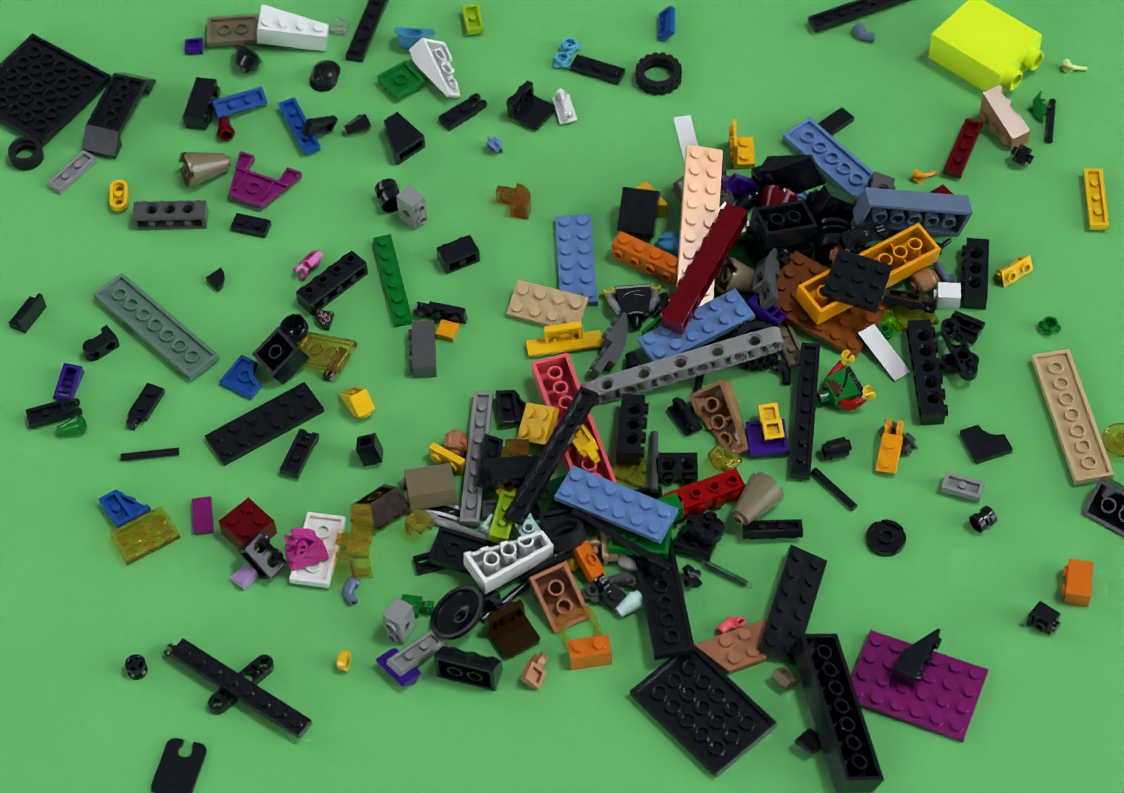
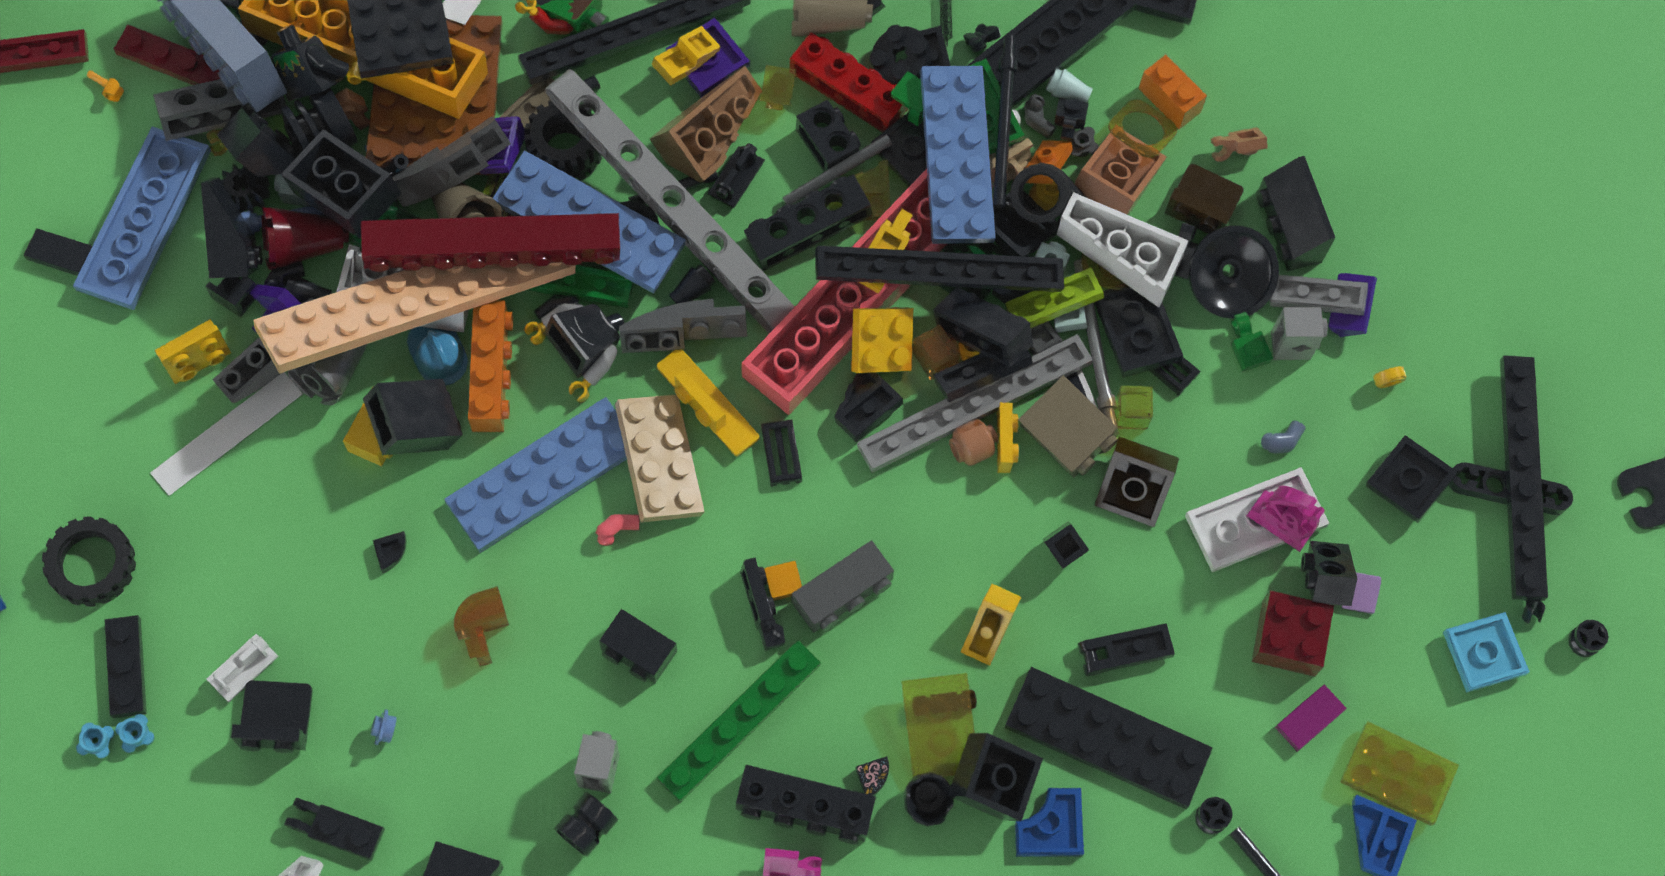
camera: 130 degrees left, 15 degrees up
clear yellow piece [336,504,376,578] -> none
none -> black tile [373,531,407,573]
none -> coral arm [596,514,640,546]
none -> black tile [761,419,802,487]
none -> black wheel [1195,797,1233,835]
none -> black plate [1366,435,1458,523]
none -> medium azure plate [1443,612,1529,693]

